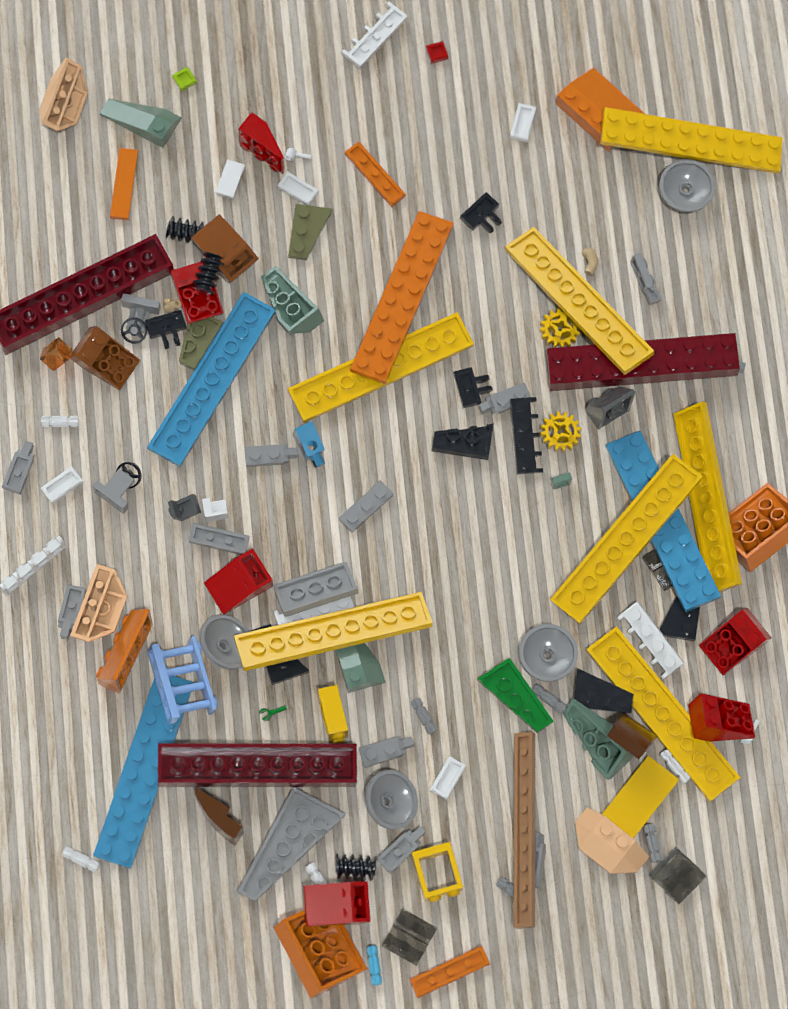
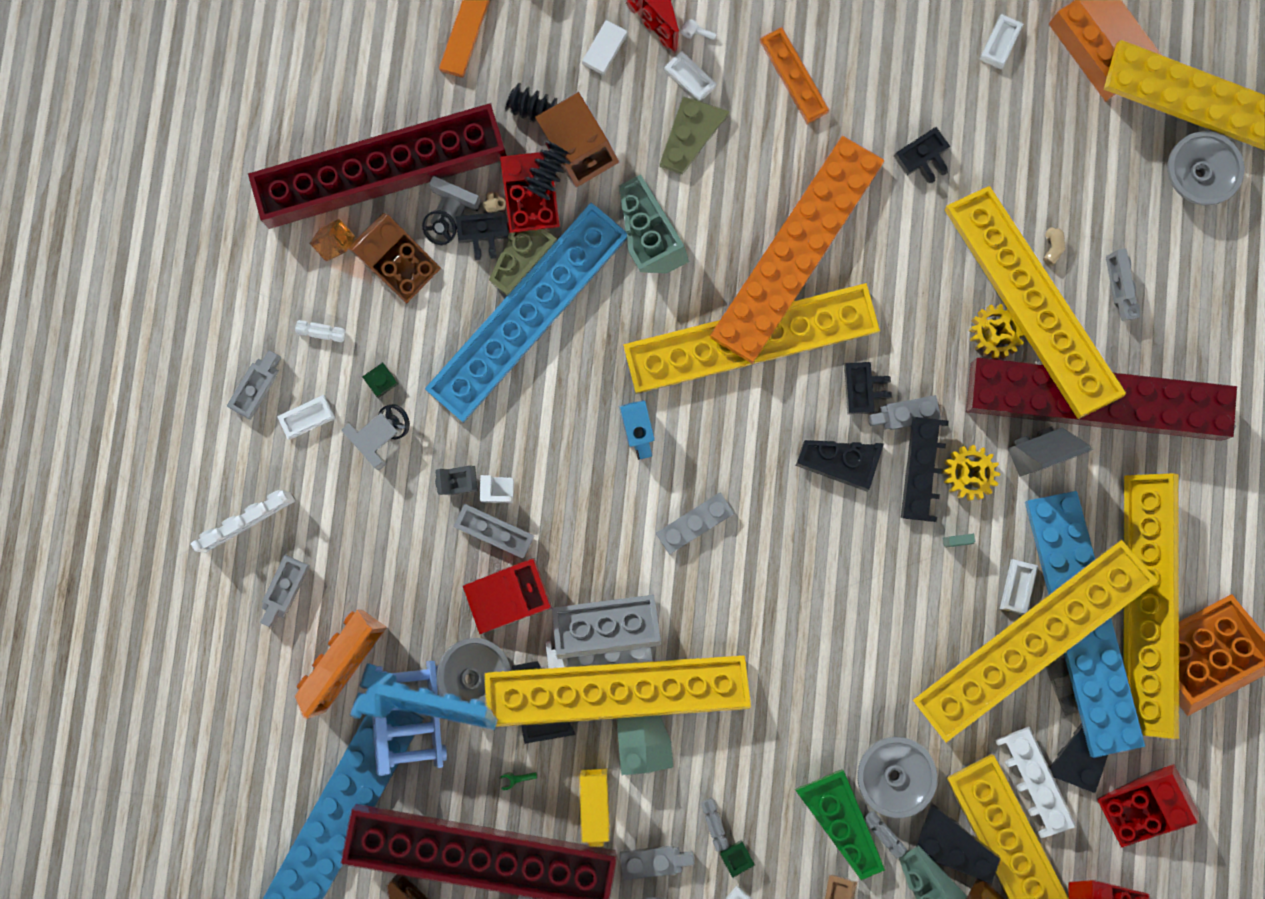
camera: 15 degrees right, 10 degrees up
light nougat wedge [70,564,128,642] -> none
light grey hinge [245,444,298,467] -> none
none -> dark azure hinge [350,663,497,730]
none -> dark green plate [362,362,399,398]
none -> dark green plate [719,840,755,878]
none -> white tile [1000,559,1038,615]

